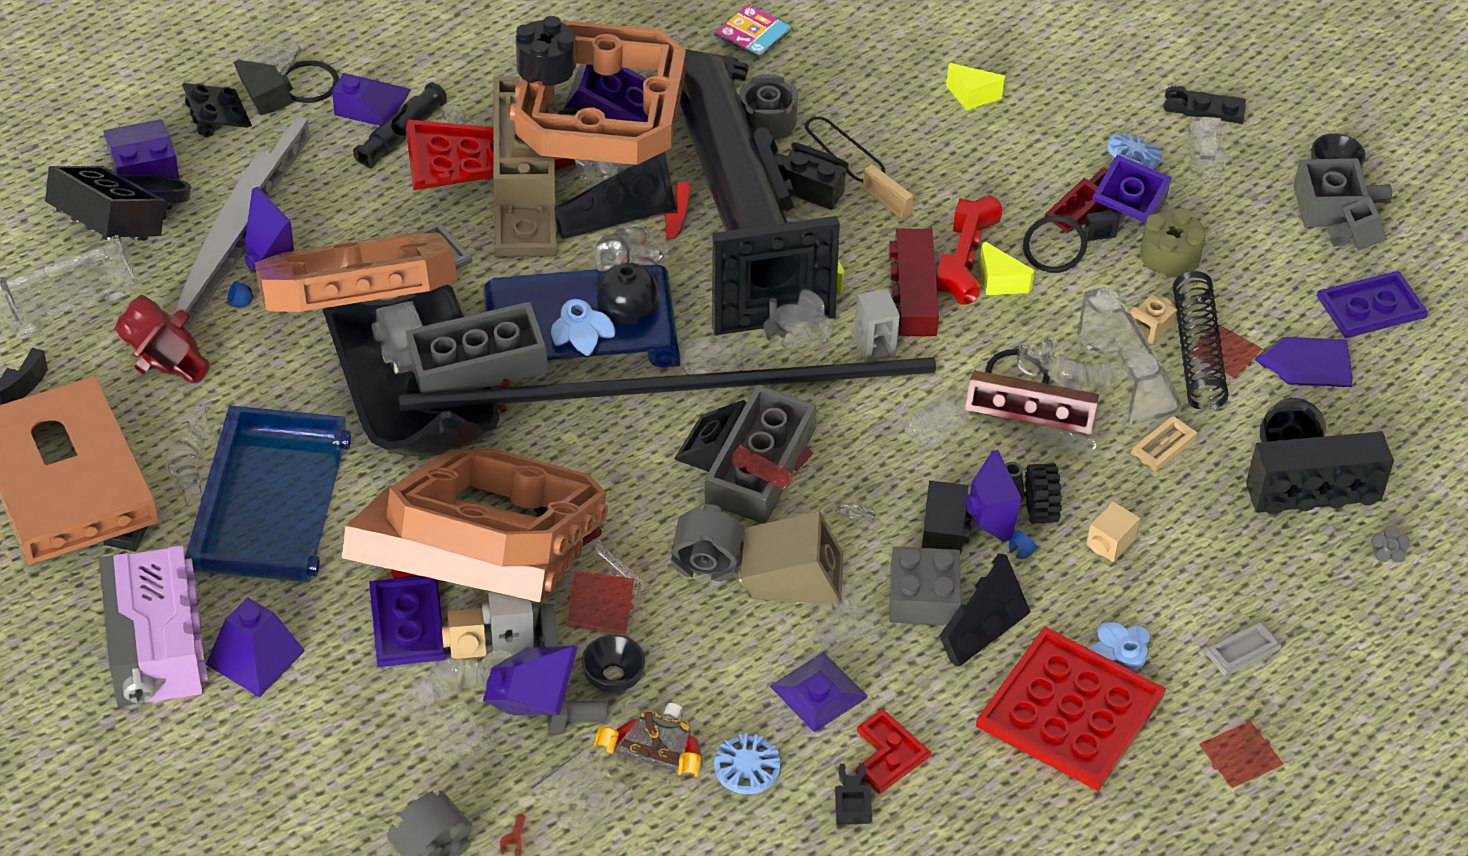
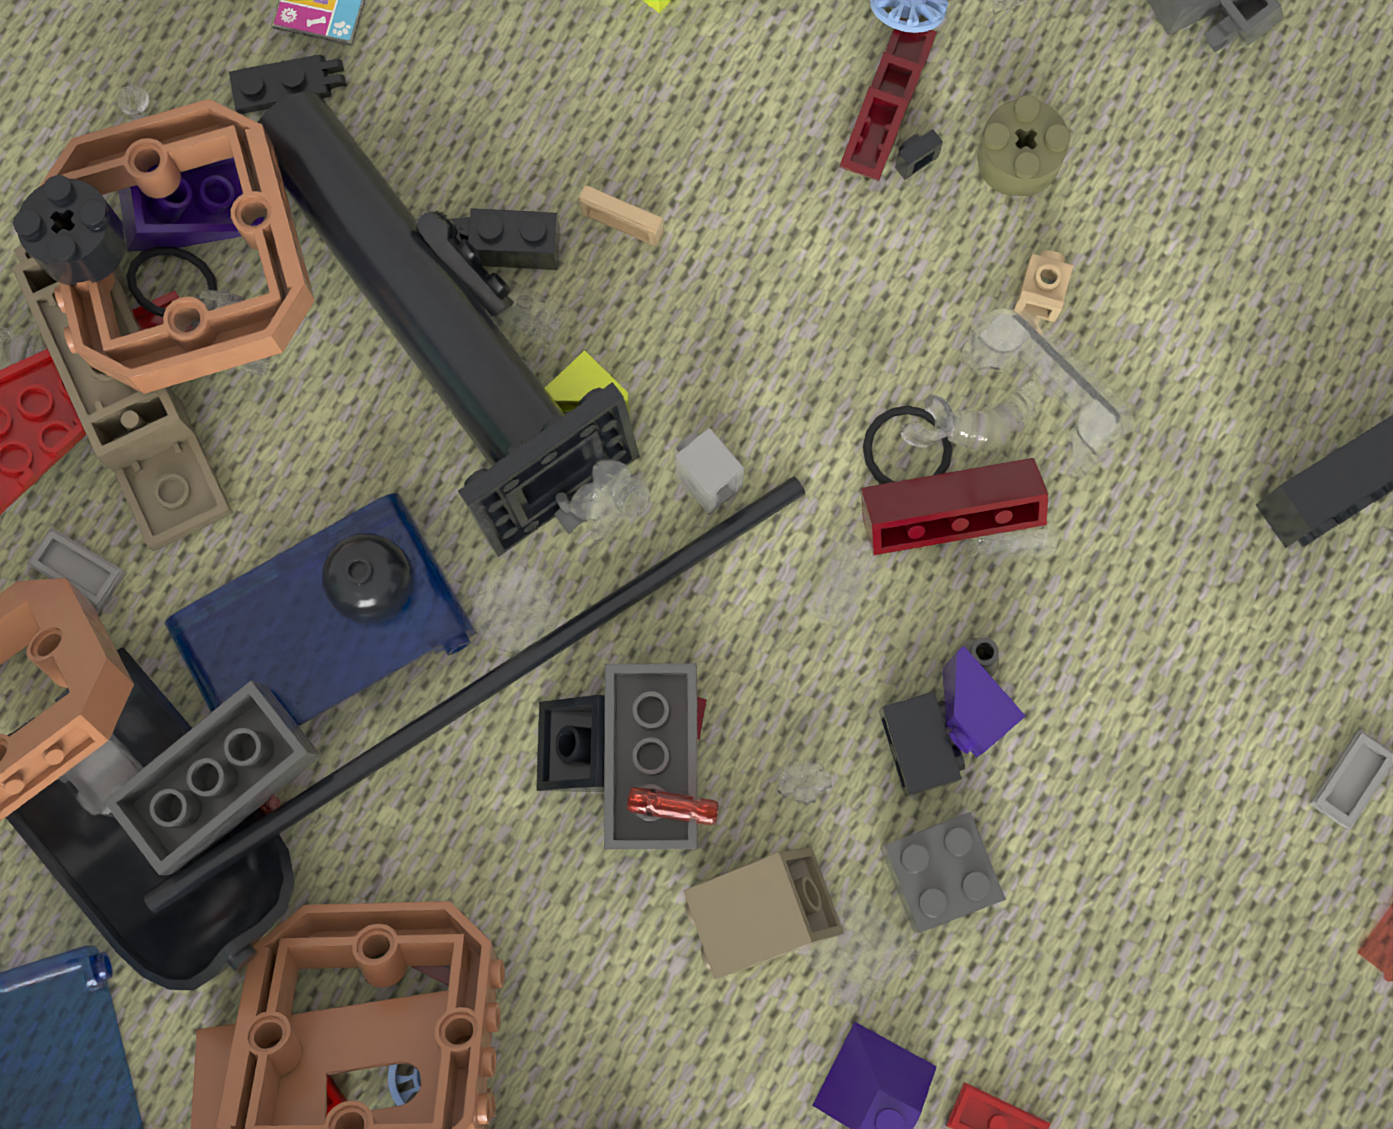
camera: 20 degrees left, 30 degrees up
light blue plate [551,299,615,356] -> none
black wing [554,151,676,239] -> none
clear red piece [567,571,634,634] -> none
clear piece [594,223,675,272] -> none
clear slope [594,541,656,602] -> none
red slope [664,183,689,239] -> none
dark grey brick [671,504,744,581] -> none
dark grey brick [739,74,798,139] -> none
black piece [791,142,849,168] -> none
black piece [805,117,885,182] -> none
dark red brick [889,228,939,337] -> none
red plate [936,195,1002,304] -> none
black wing [939,553,1031,666] -> none
red plate [976,626,1166,792] -> none
neon yellow slope [979,242,1035,295] -> none
blue hinge [1008,530,1038,559] -> none
black tyre [1023,215,1087,273] -> none
black tyre [1024,463,1062,524] -> none
tan brick [1086,502,1140,562] -> none
light blue plate [1087,622,1150,671] -> none
dark purple slope [1092,154,1172,223] -> none
tan tile [1131,416,1198,472] -> none
black piece [1173,271,1229,410] -> none
clear red piece [1190,325,1262,378] -> none
dark purple tile [1255,337,1353,387] -> none
black cylinder [1260,397,1326,442] -> none
dark purple tile [1317,271,1428,338] -> none

